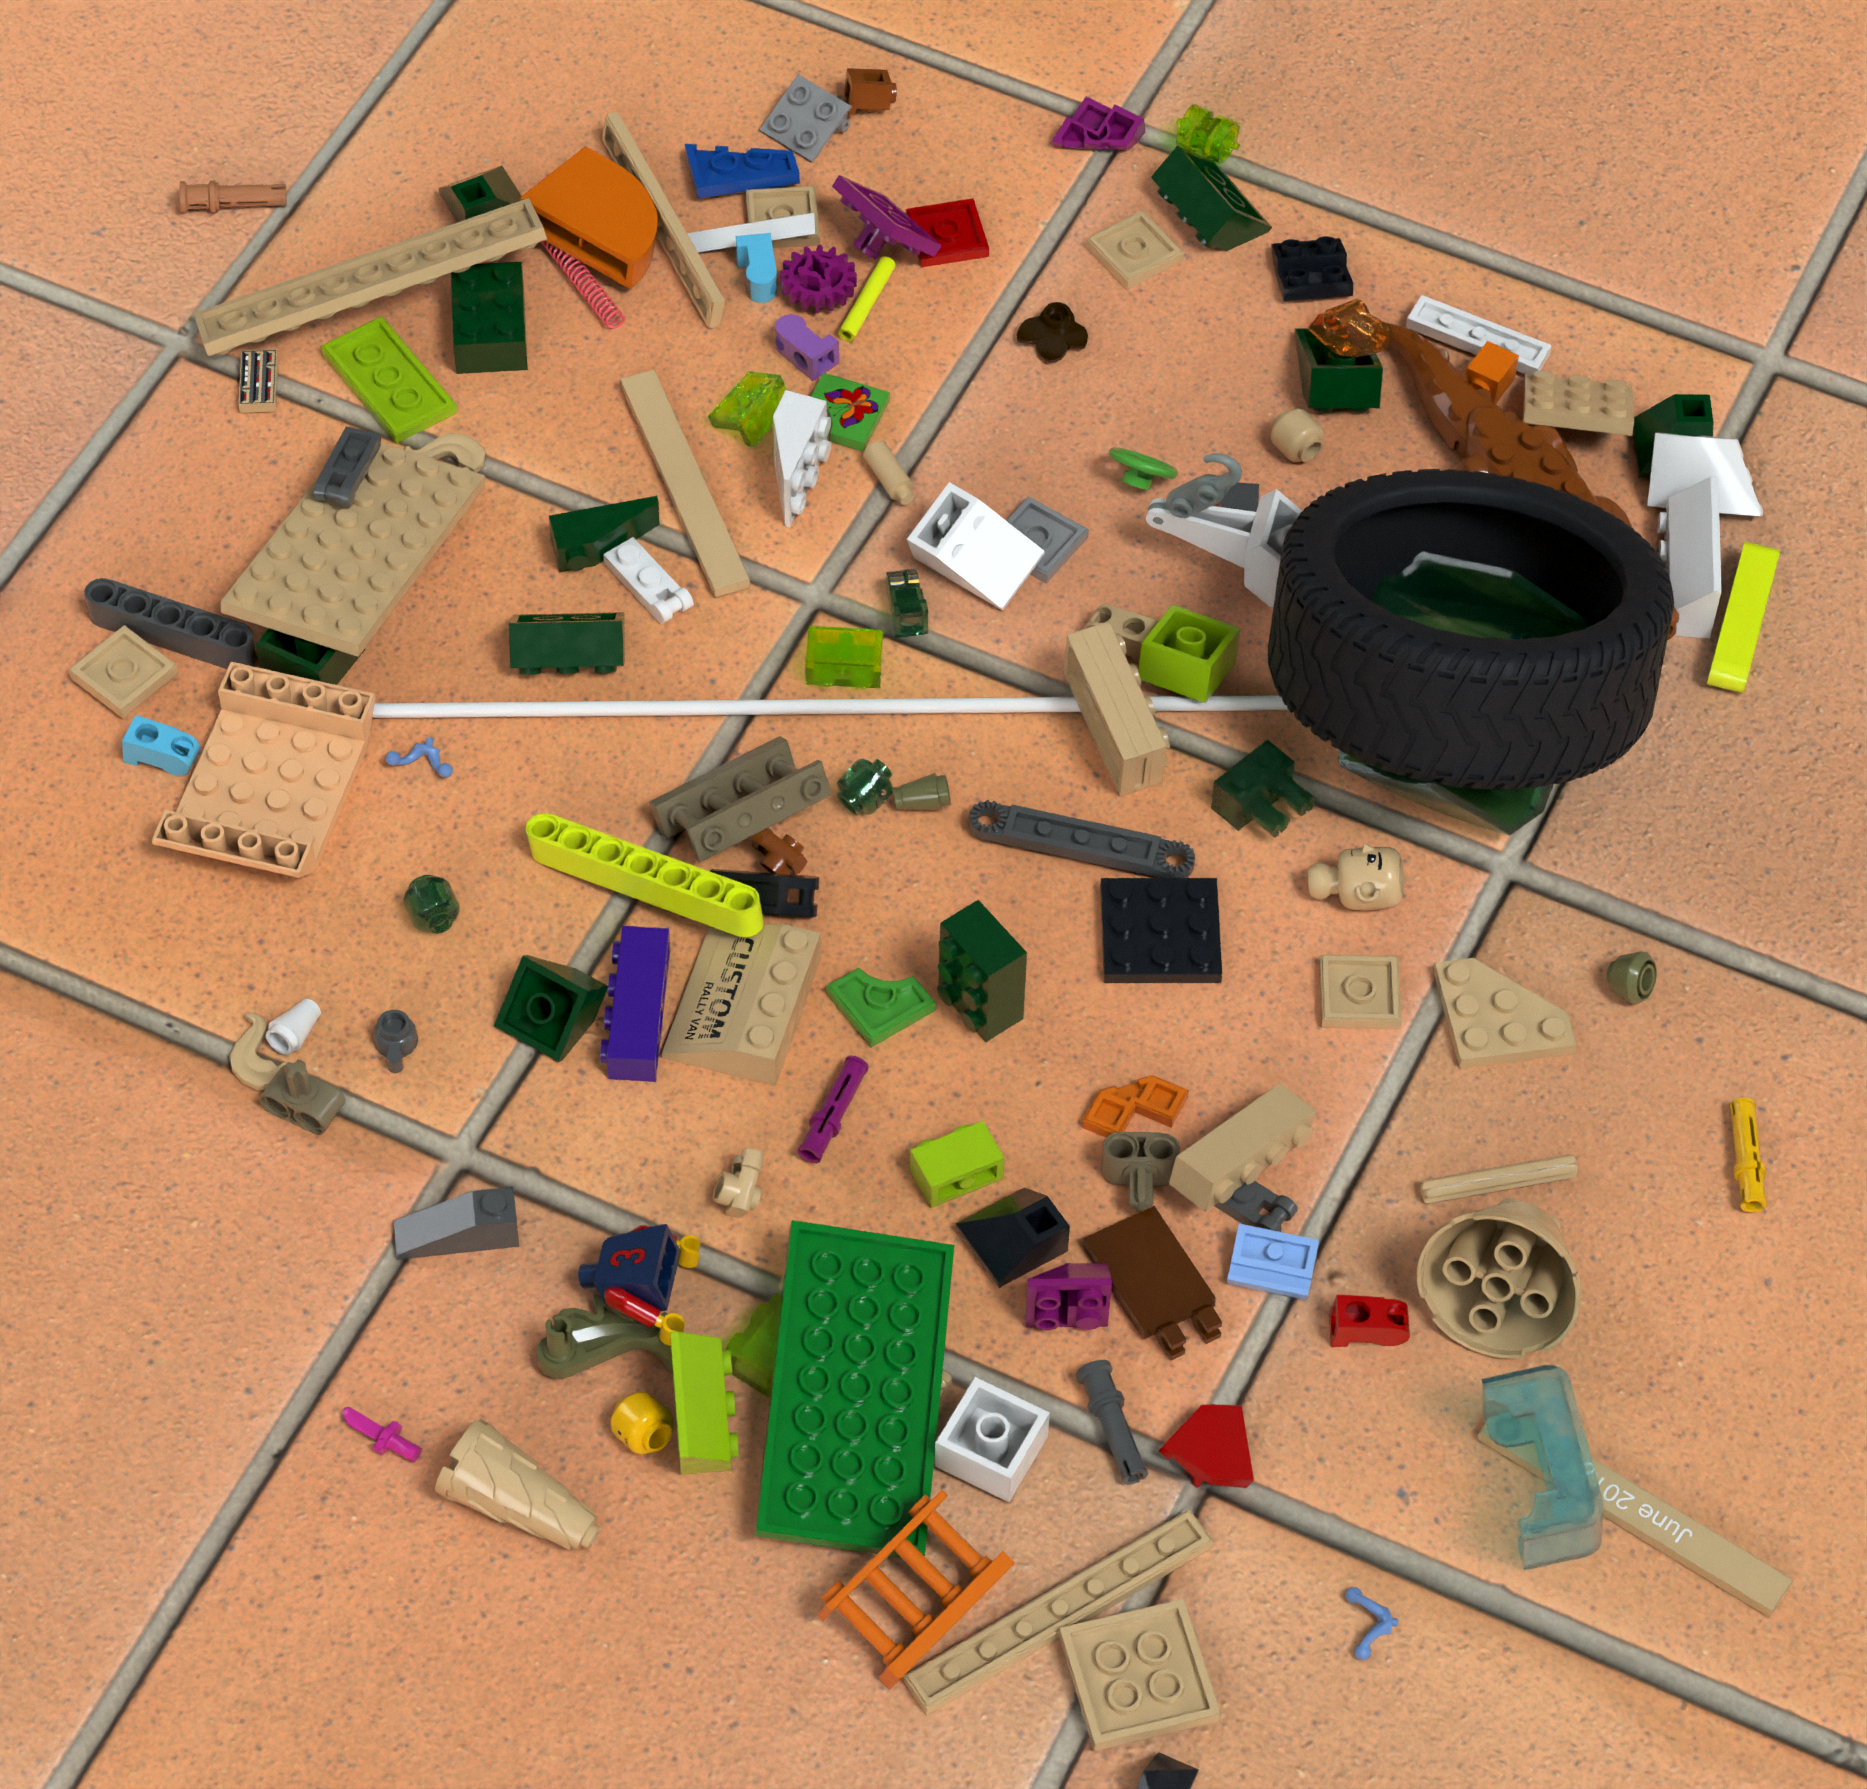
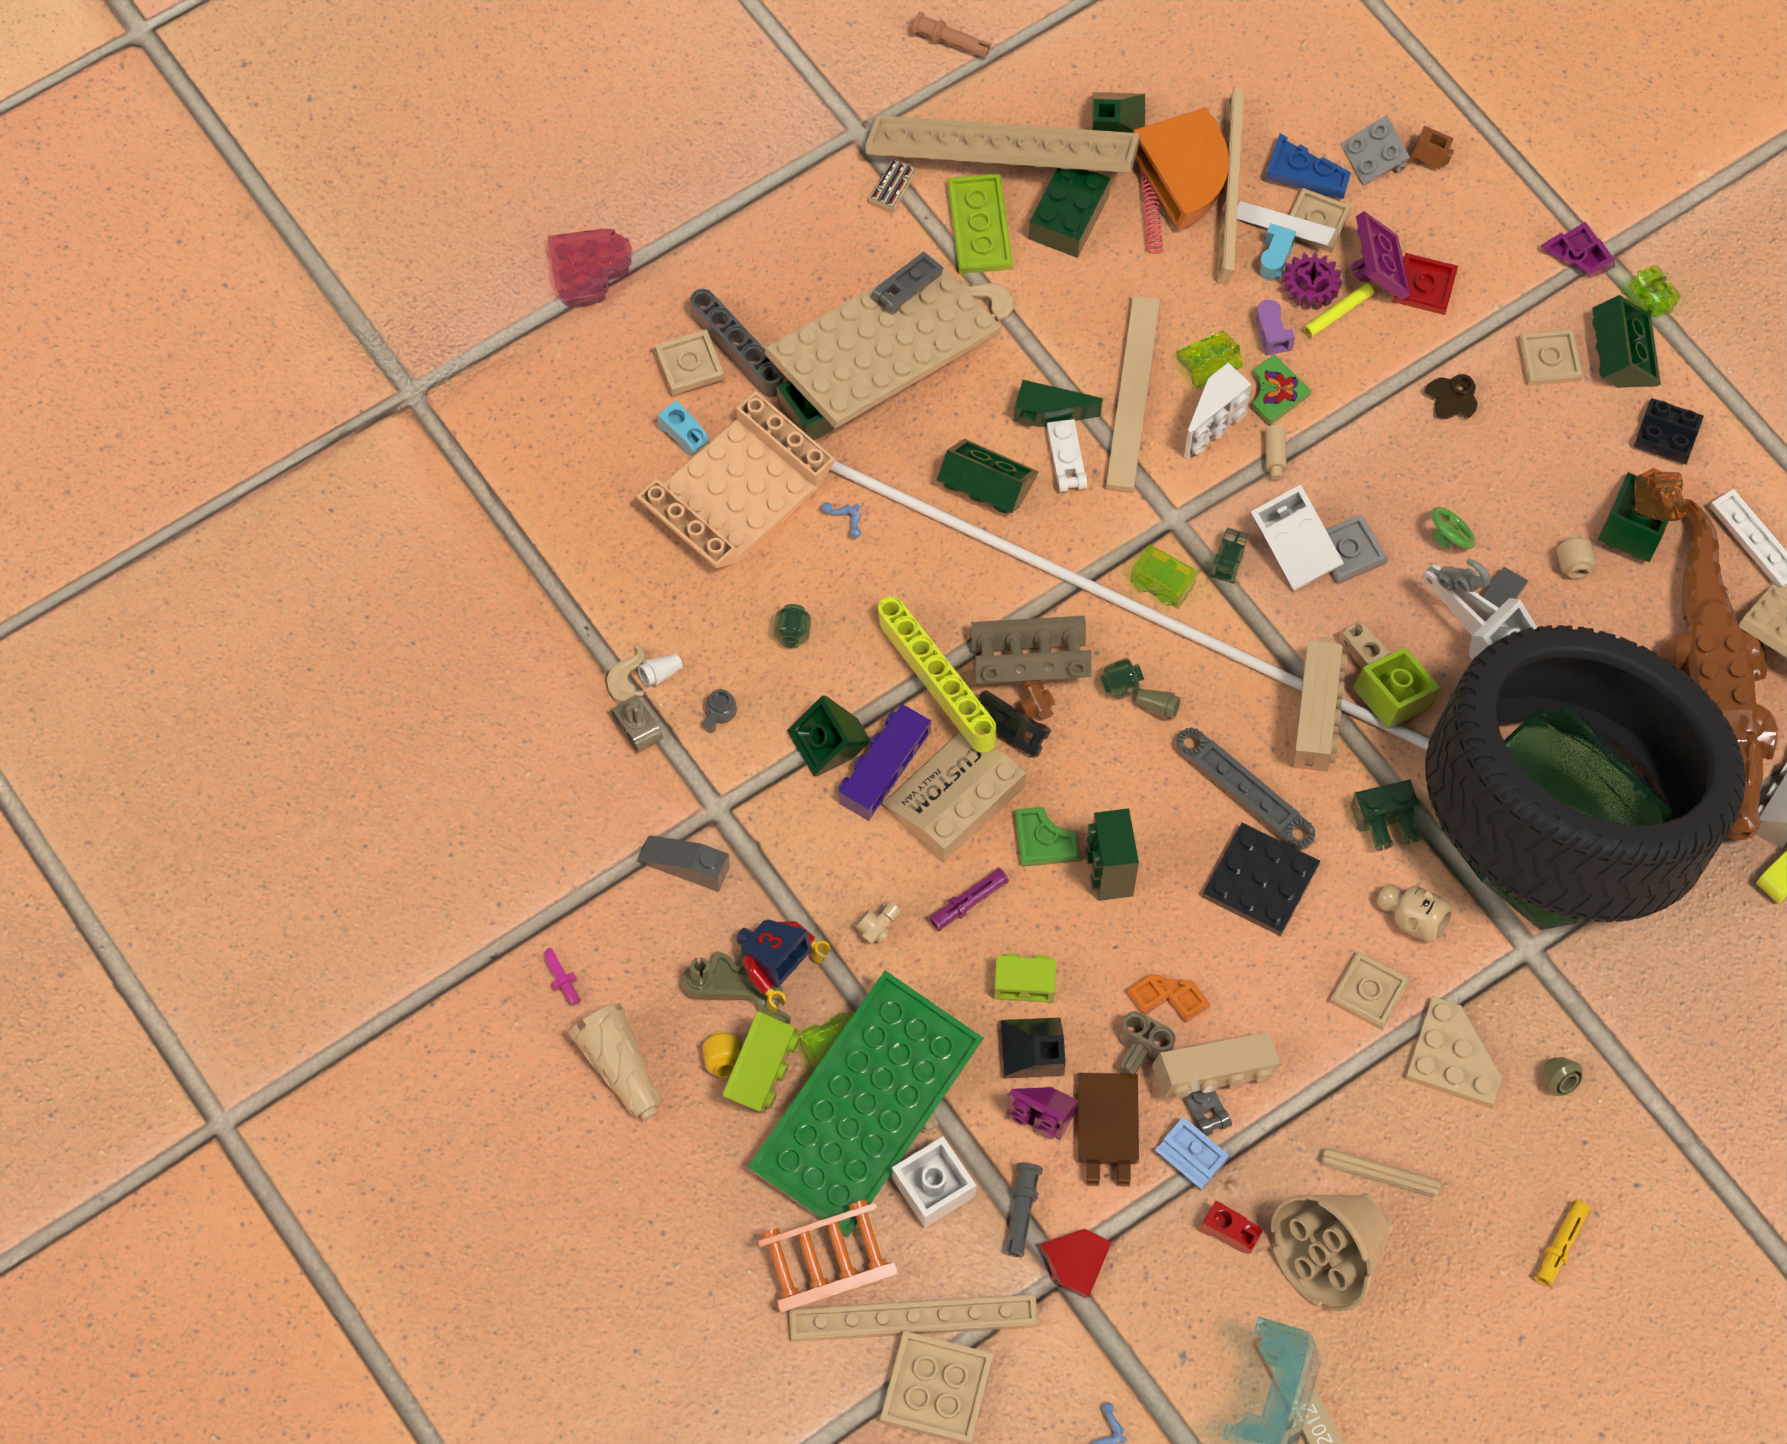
camera: 30 degrees right, 10 degrees up
orange brick [1466,341,1519,404] -> none

